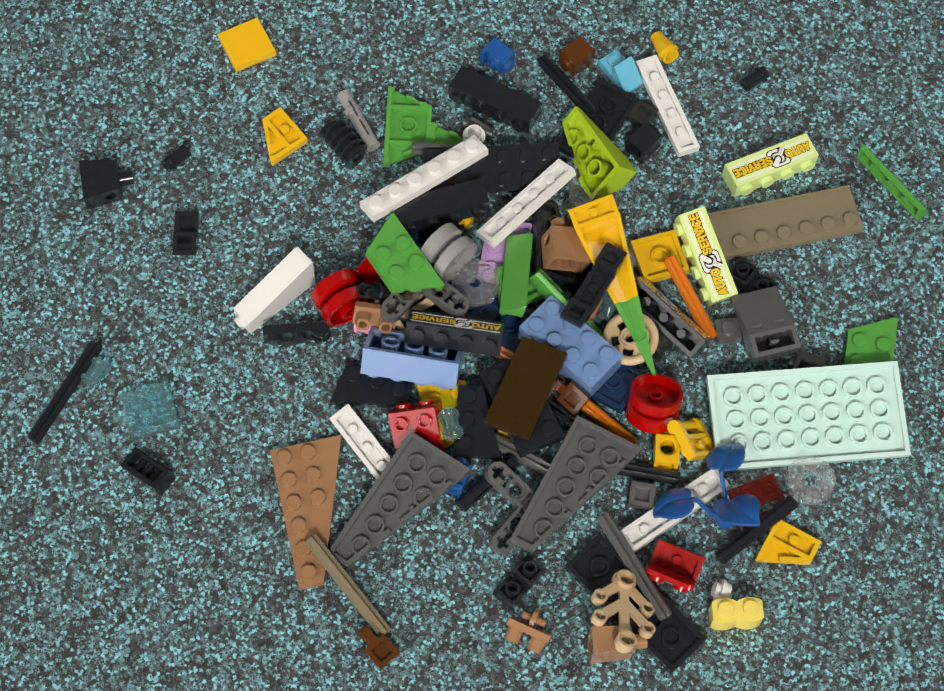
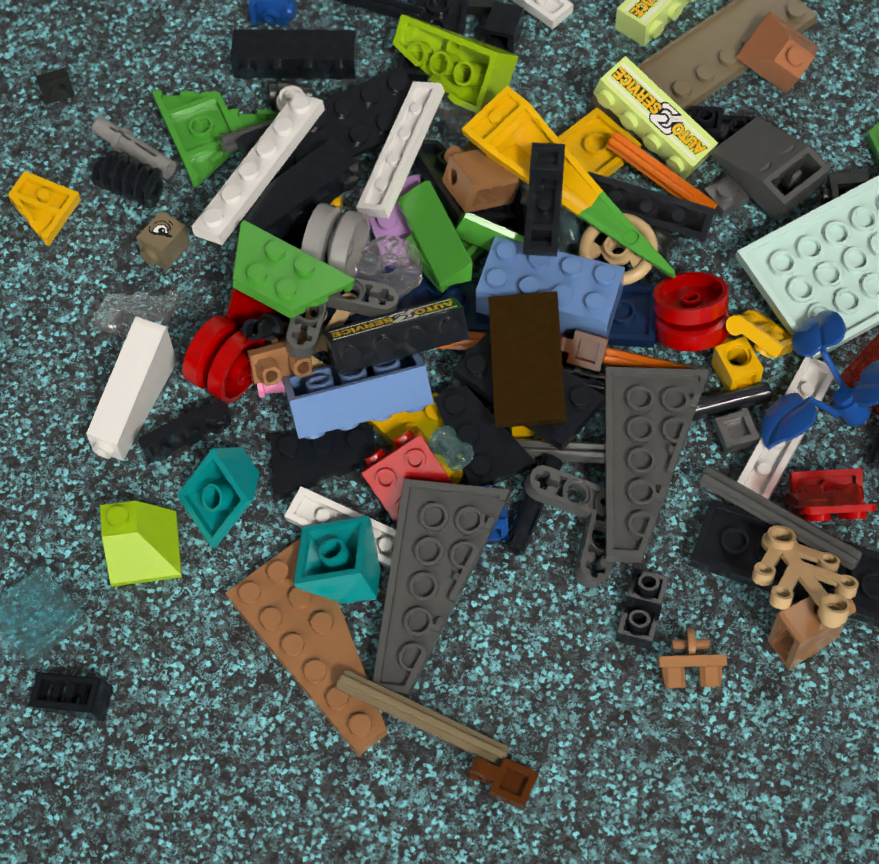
camera: 20 degrees left, 5 degrees down
none -> pearl dark grey plate [36,67,75,105]
none -> clear wing [91,291,182,340]
none -> lime slope [100,500,182,587]
none -> dark tan brick [136,211,191,271]
none -> teal slope [177,447,260,548]
none -> teal slope [294,516,381,604]
none -> nougat slope [736,11,819,94]
none -> clear red plate [785,483,864,508]

